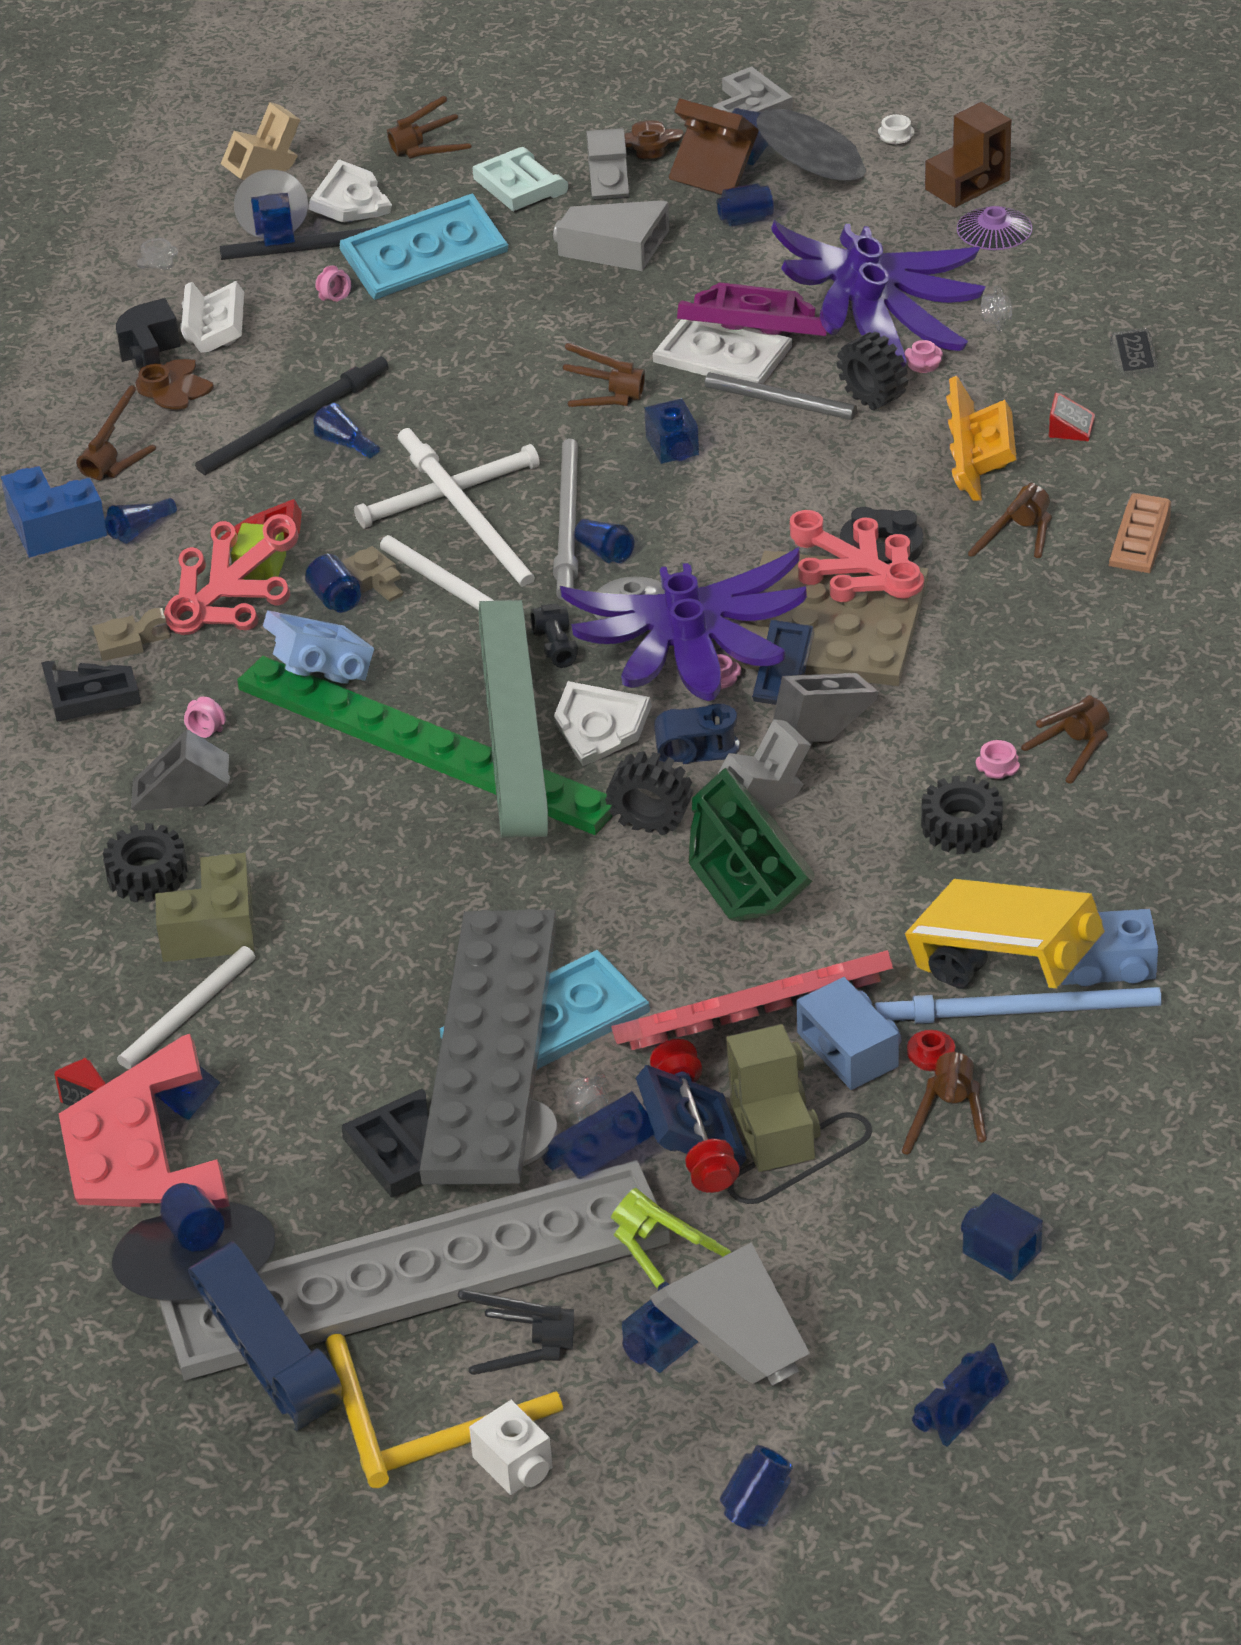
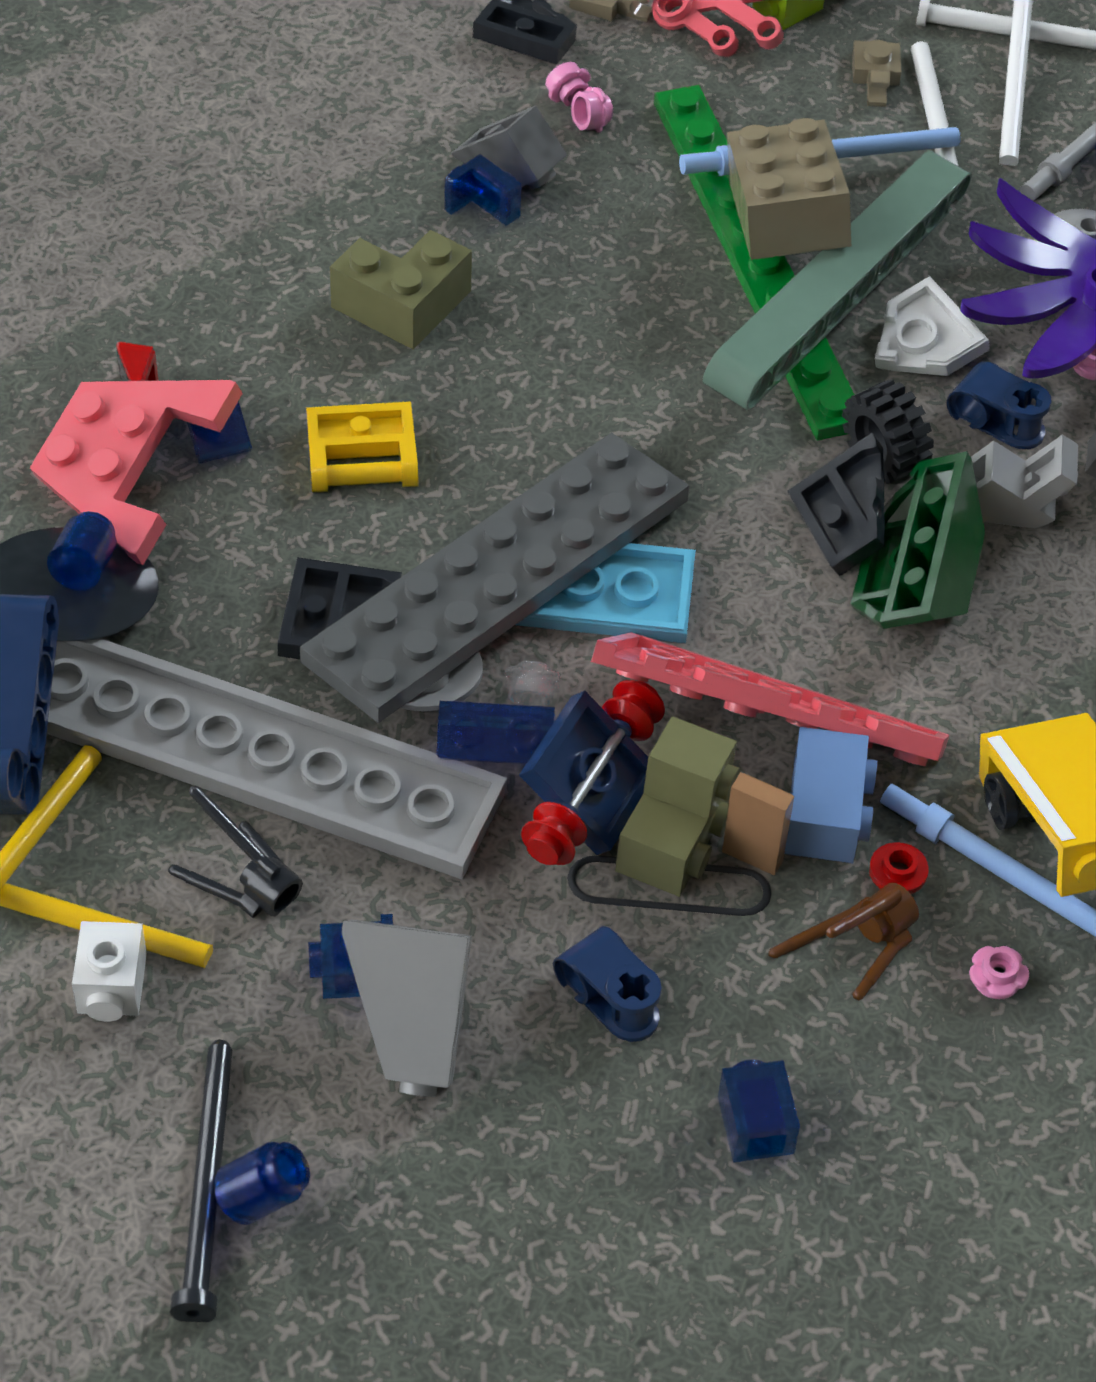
camera: 35 degrees right, 10 degrees up
black tyre [103,823,188,902] -> none
white bar [117,946,255,1069] -> none
light blue plate [263,610,374,683] -> none
clear blue brick [305,554,361,613] -> none
black bar [530,603,578,668] -> none
lime plant [611,1187,731,1290] -> none
clear blue hinge [912,1343,1009,1447] -> none
none -> black bar [170,1040,233,1322]
none -> yellow plate [306,401,419,493]
none -> clear blue bracket [444,154,521,226]
none -> bright pink plate [546,62,591,106]
none -> dark blue piece [552,926,662,1042]
none -> light blue bar [679,127,960,176]
none -> medium nougat tile [722,772,794,876]
none -> dark tan brick [727,118,851,260]
none -> black wing [787,433,885,576]
none -> bright pink plate [969,946,1029,999]

